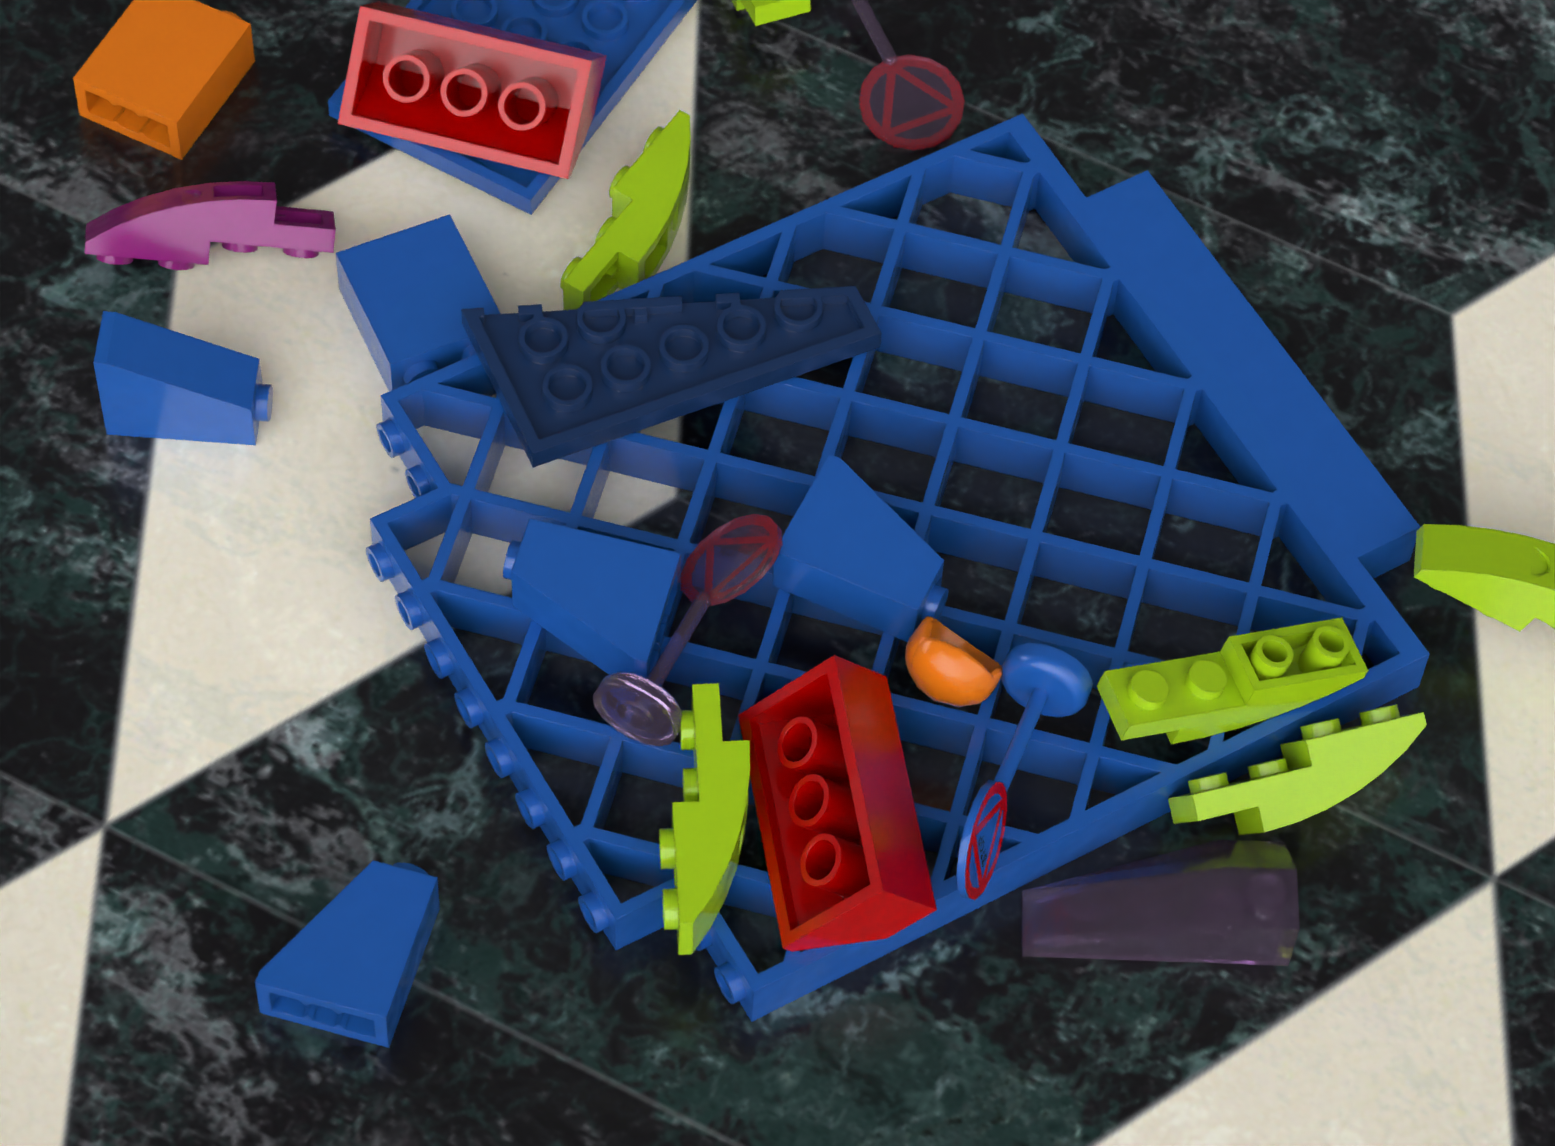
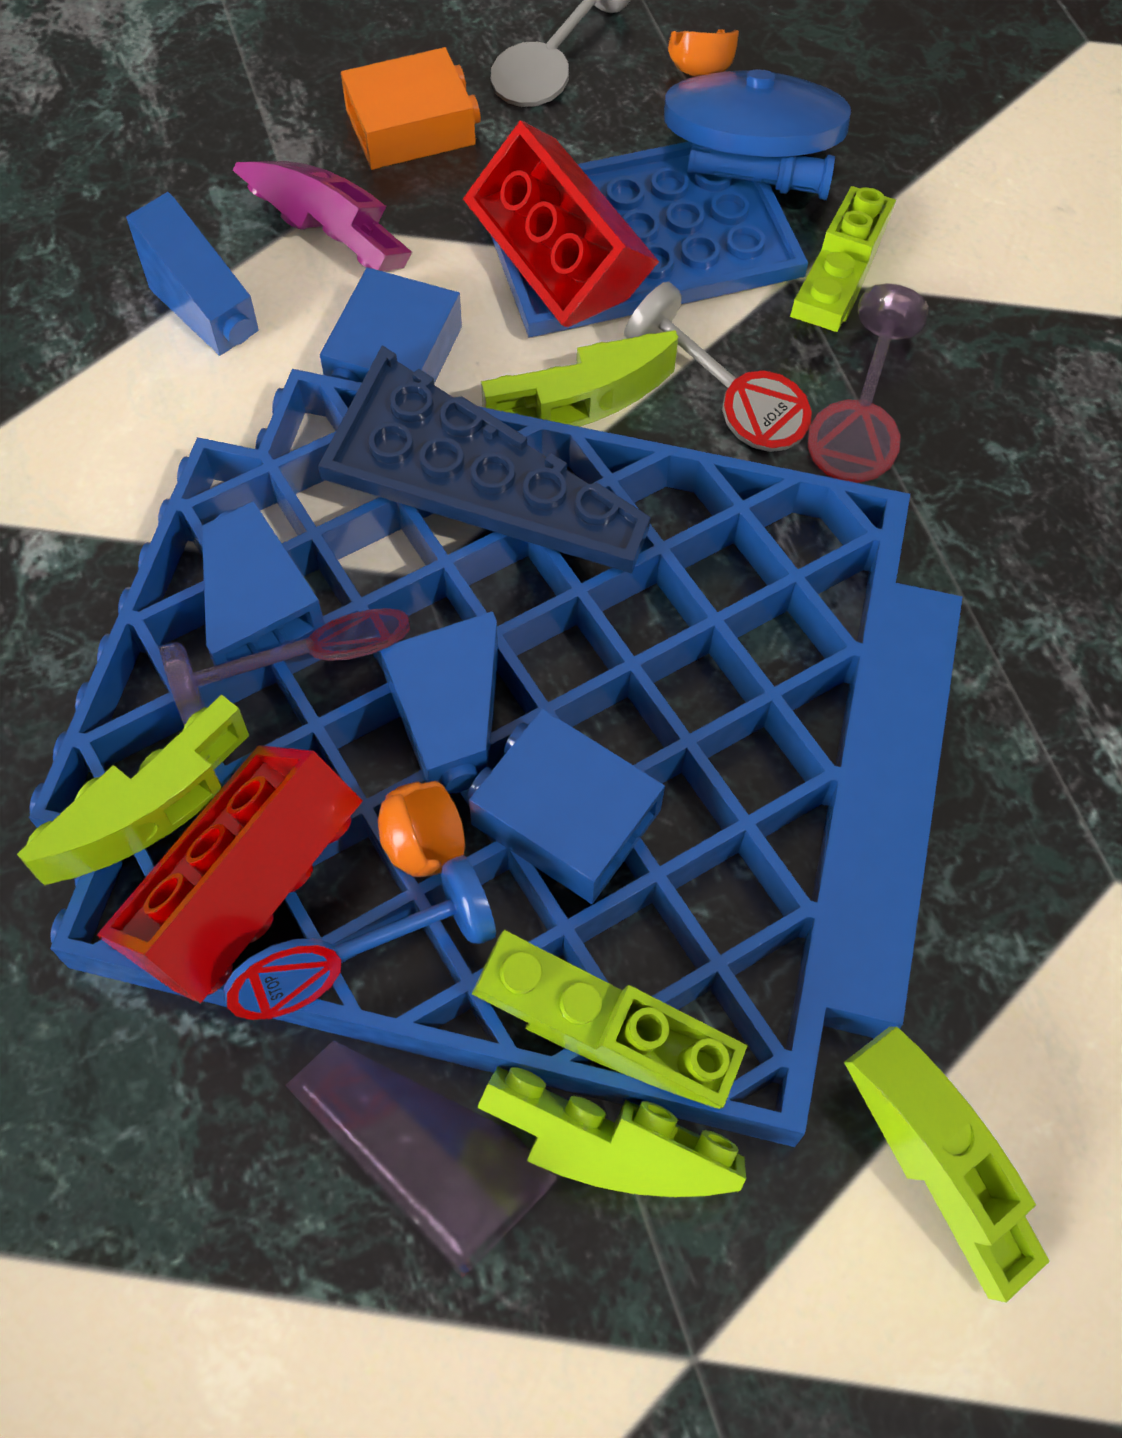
camera: 45 degrees right, 5 degrees up
none -> blue brick [468,708,665,904]
none -> light grey piece [624,281,812,452]

